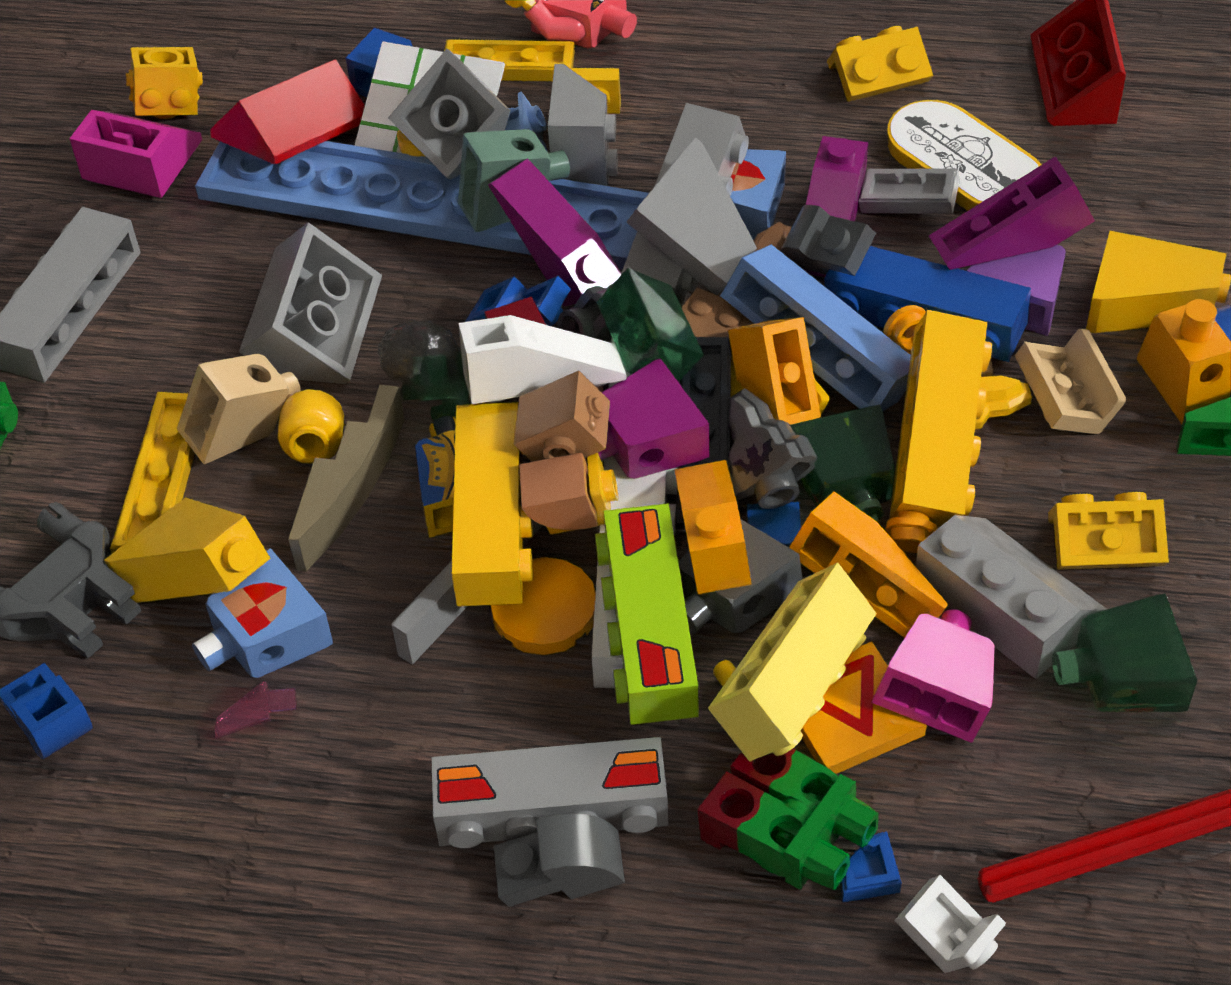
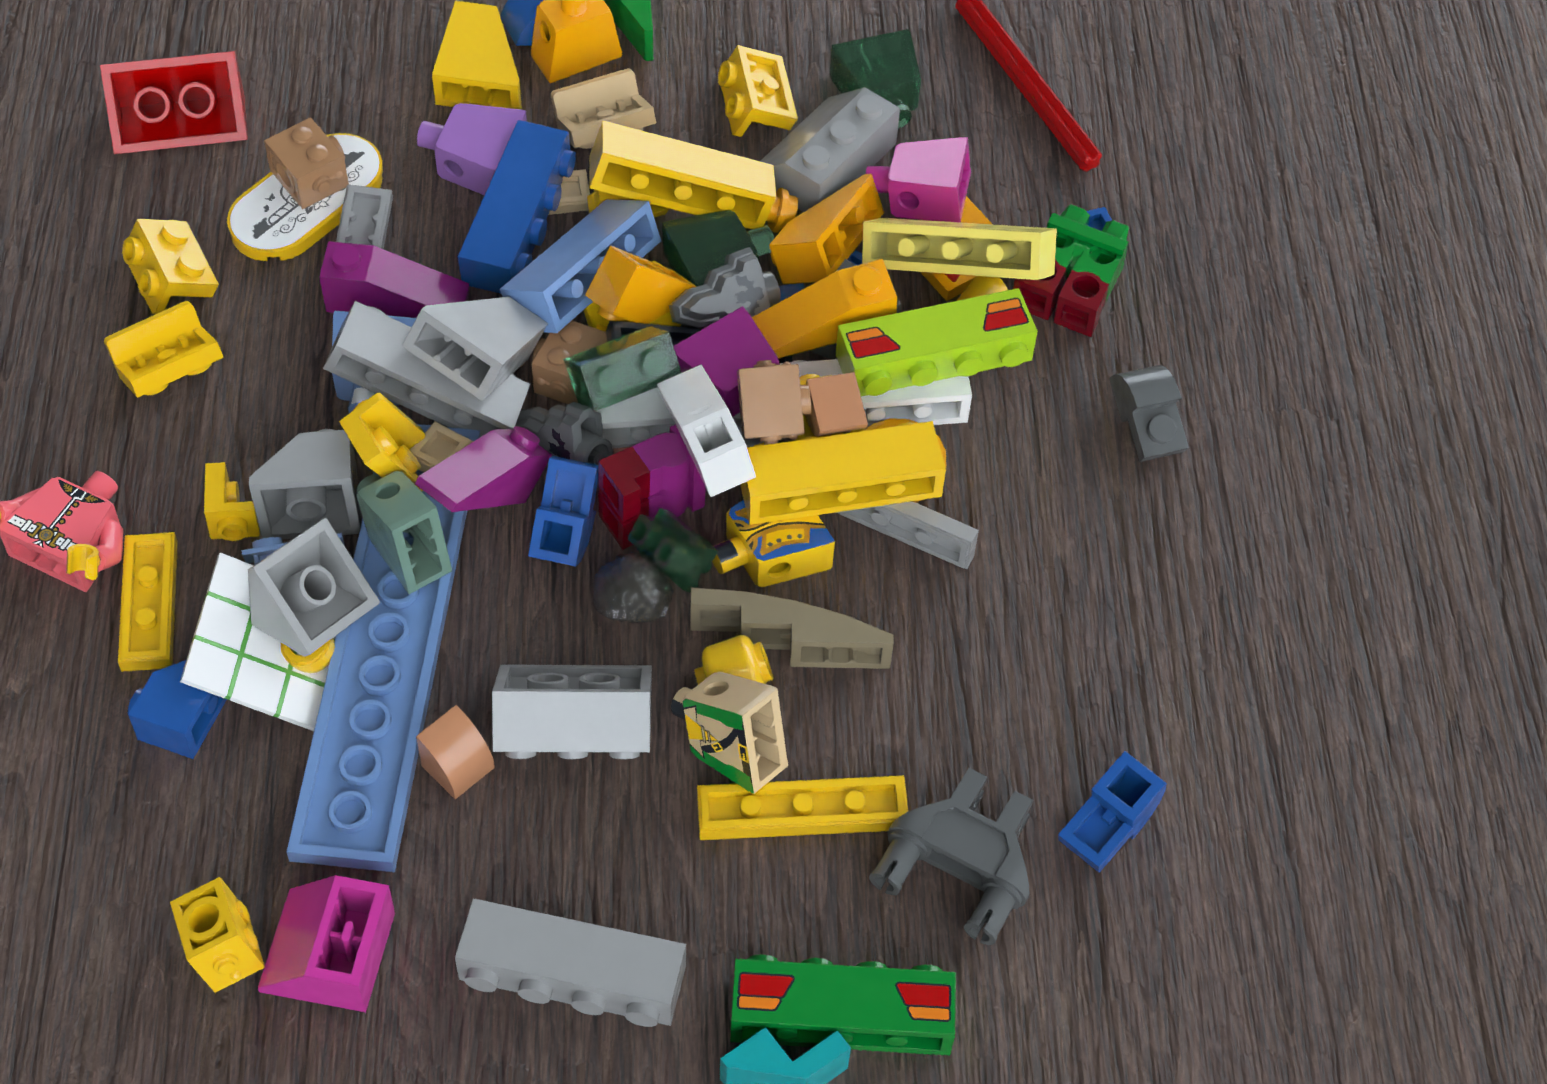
camera: 105 degrees left, 5 degrees up
yellow slope [104,497,271,603] -> none
medium blue torso [192,548,333,678] -> none
slope [210,59,365,164] -> none
clear pink bar [215,681,297,739] -> none
light grey brick [431,737,668,848] -> none
dark grey brick [780,205,876,276] -> none
light orange plate [883,305,926,354] -> none
white bracket [894,875,1006,973] -> none
magenta slope [929,156,1095,270] -> none
none -> yellow bracket [104,301,224,398]
none -> medium nougat head [264,117,349,209]
none -> yellow bracket [339,393,426,491]
none -> tan tile [410,421,474,472]
none -> nougat brick [416,705,495,799]

